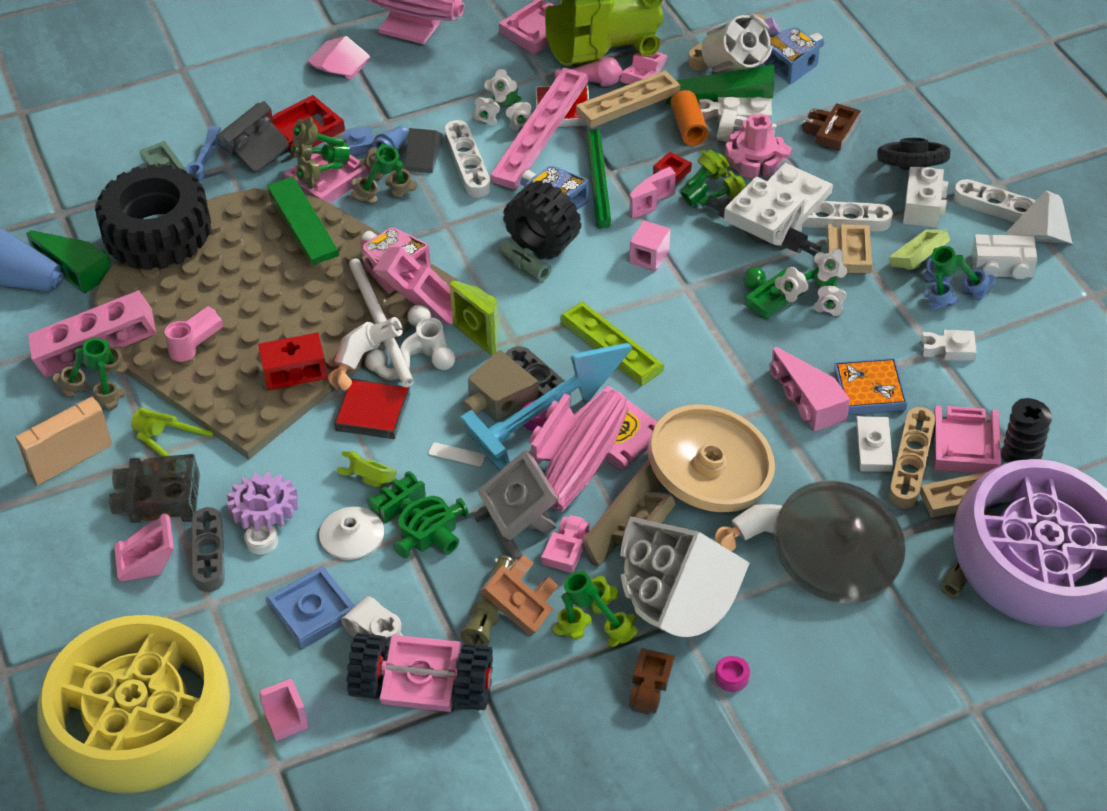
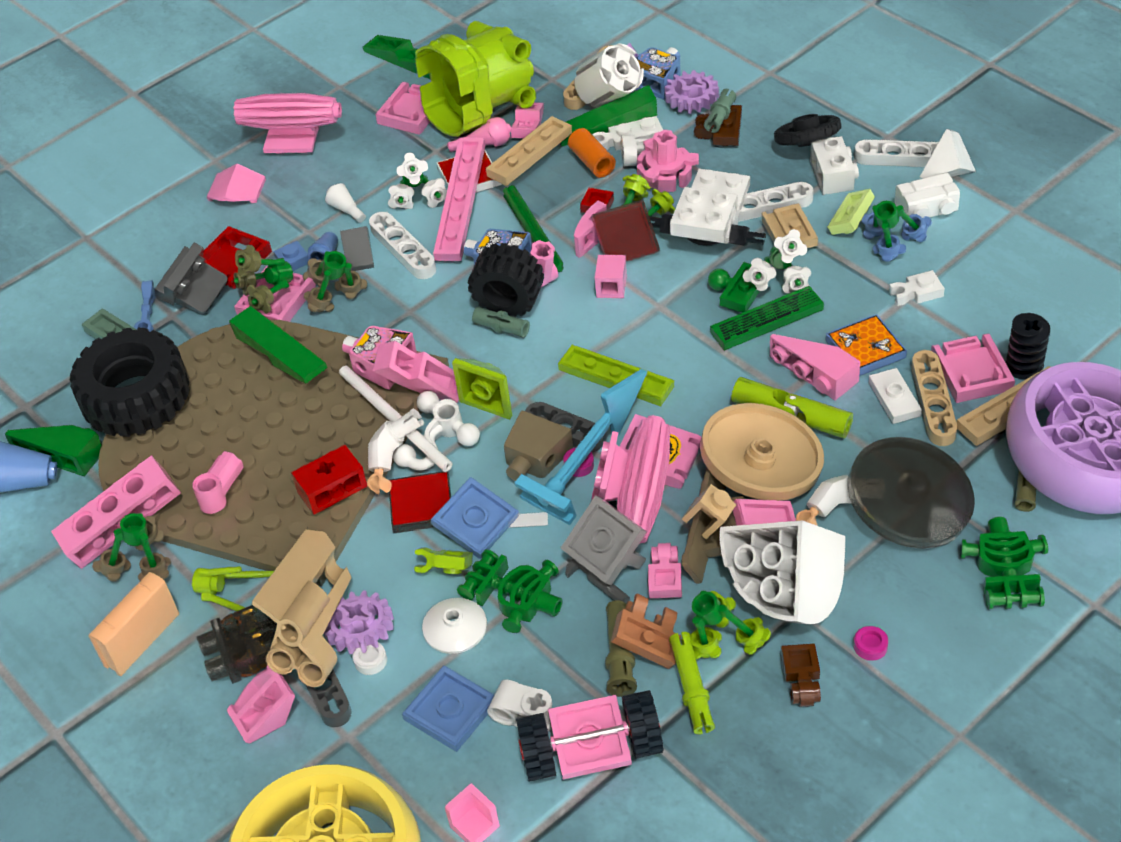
camera: 15 degrees left, 0 degrees up
none -> tan panel [252,529,352,687]
none -> white cone [325,183,366,223]
none -> medium blue tile [431,477,519,559]
none -> bright pink piece [530,240,558,288]
none -> clear smoke tile [591,200,660,262]
none -> lavender gear [664,70,719,114]
none -> lime pin [669,632,715,734]
none -> tan window [682,484,736,539]
none -> sand green pin [704,88,736,133]
none -> green tile [710,286,824,351]
none -> lime piece [731,377,853,439]
none -> bright pink tile [733,499,796,526]
none -> green piece [961,517,1048,610]

